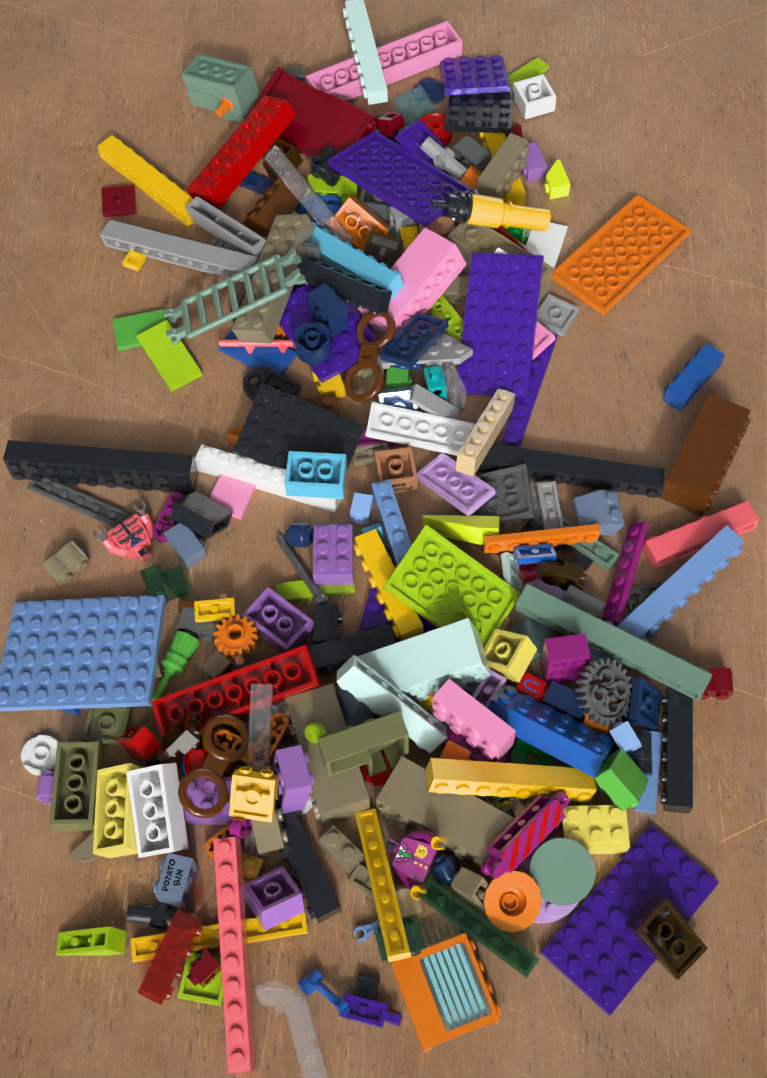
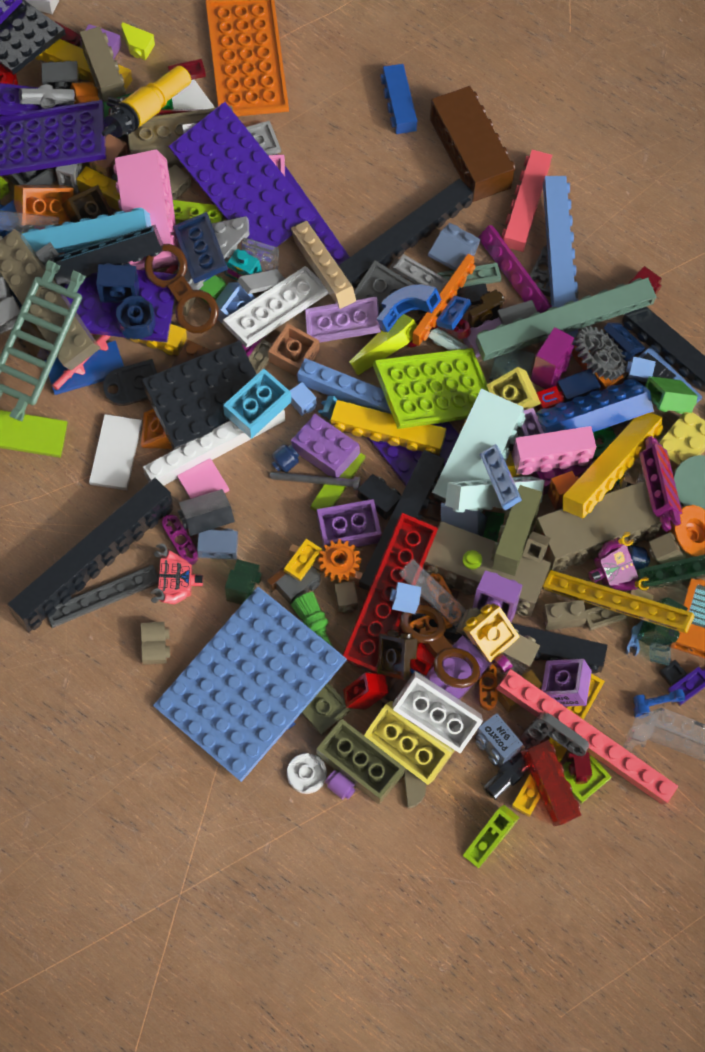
camera: 55 degrees left, 5 degrees up
none -> white tile [89,414,142,490]
none -> dark red plate [168,59,206,80]
none -> blue arch [377,284,441,333]
none -> light blue brick [390,582,421,614]
none -> medium blue tile [480,444,522,511]
none -> dark grey beam [519,712,589,756]
none -> dark tan brick [522,531,551,563]
none -> clear light blue tile [650,643,671,666]

